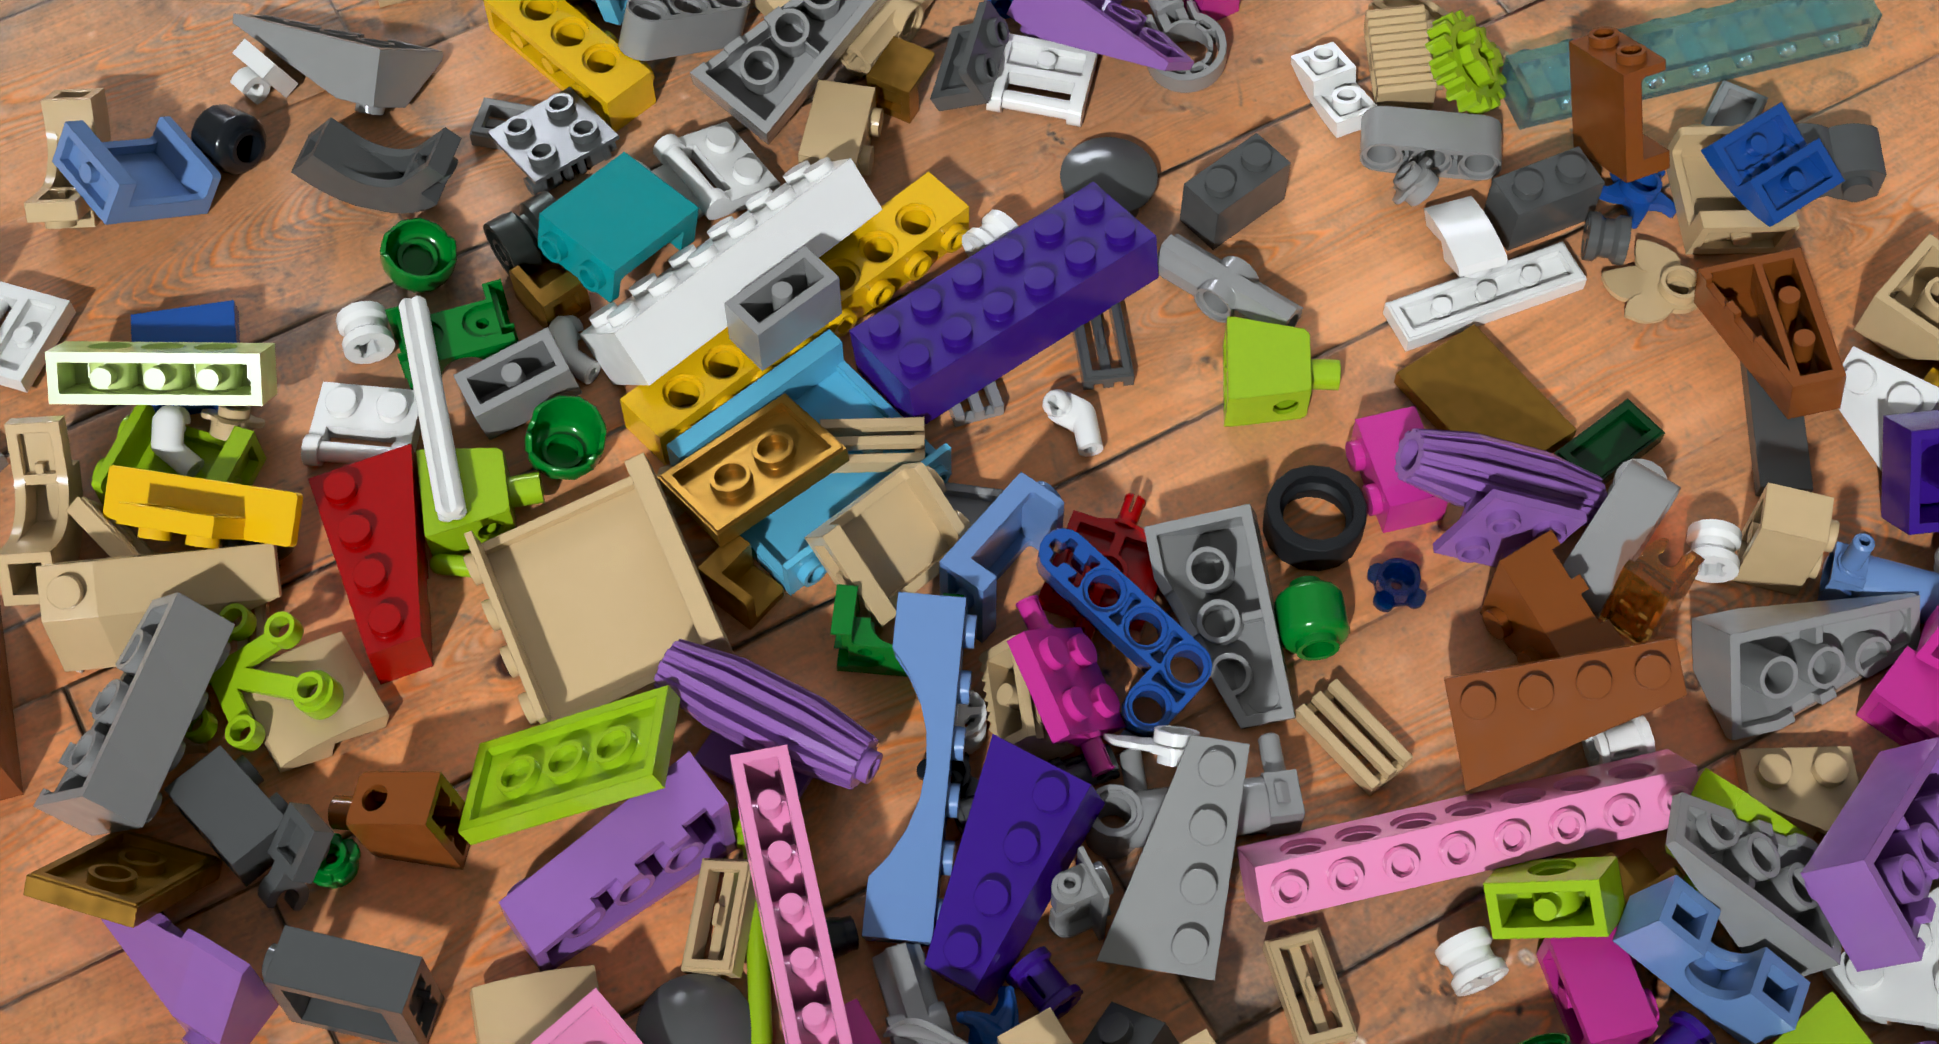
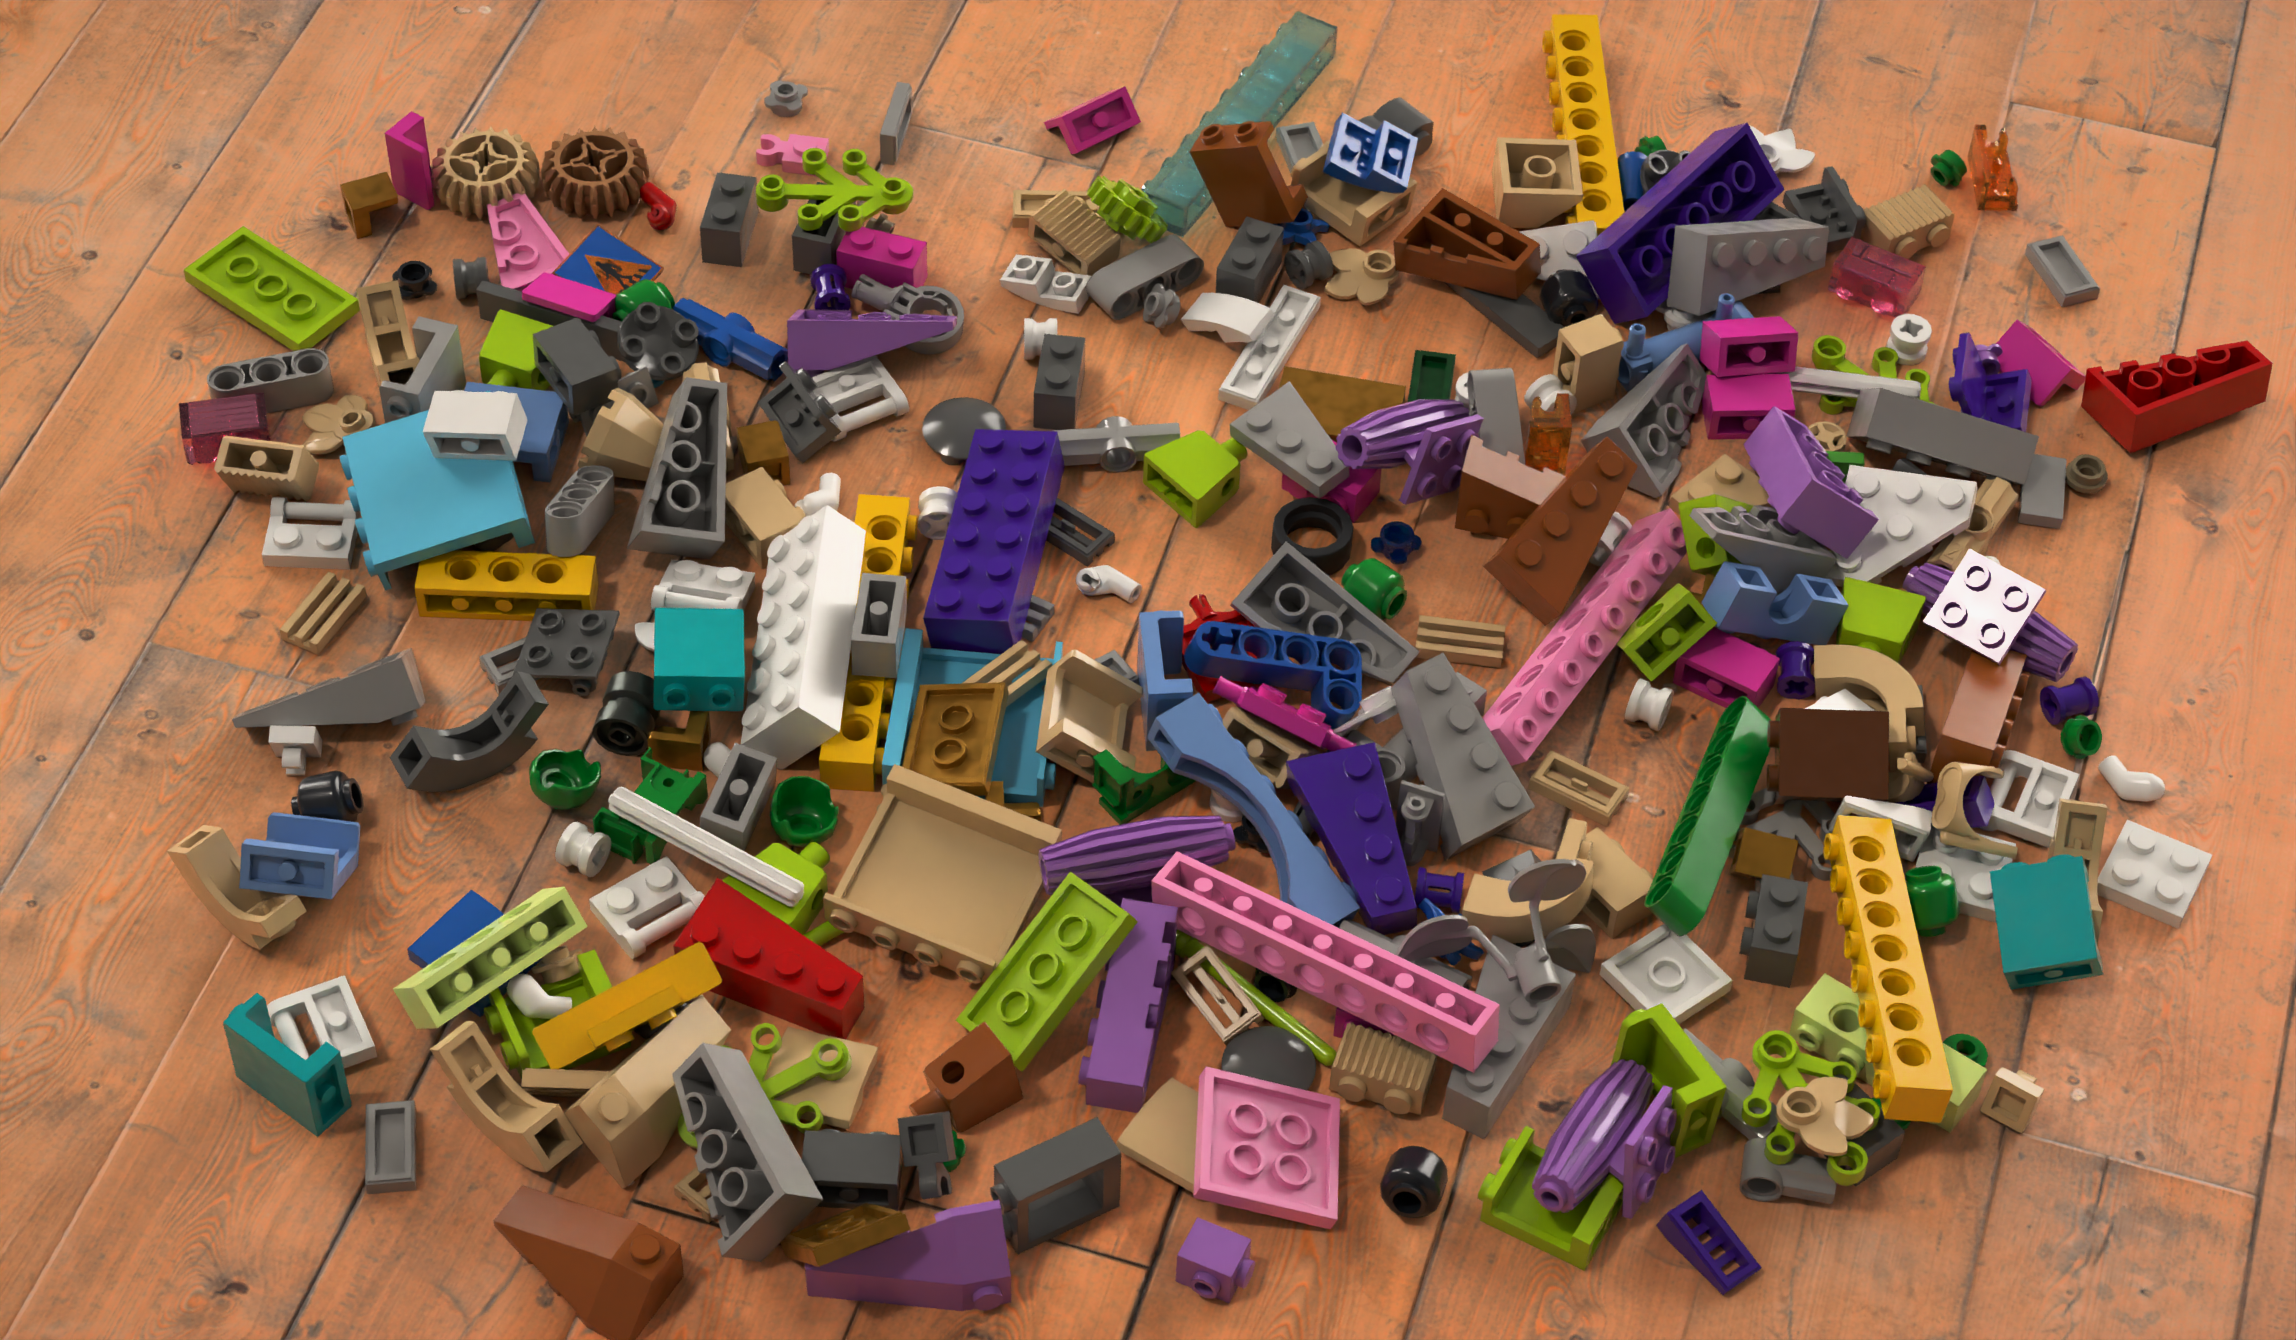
camera: 45 degrees left, 10 degrees down
none -> white arm [795,473,841,516]
none -> white wheel [1024,318,1057,360]
none -> light grey wing [1230,381,1349,499]
none -> black head [1540,269,1598,327]

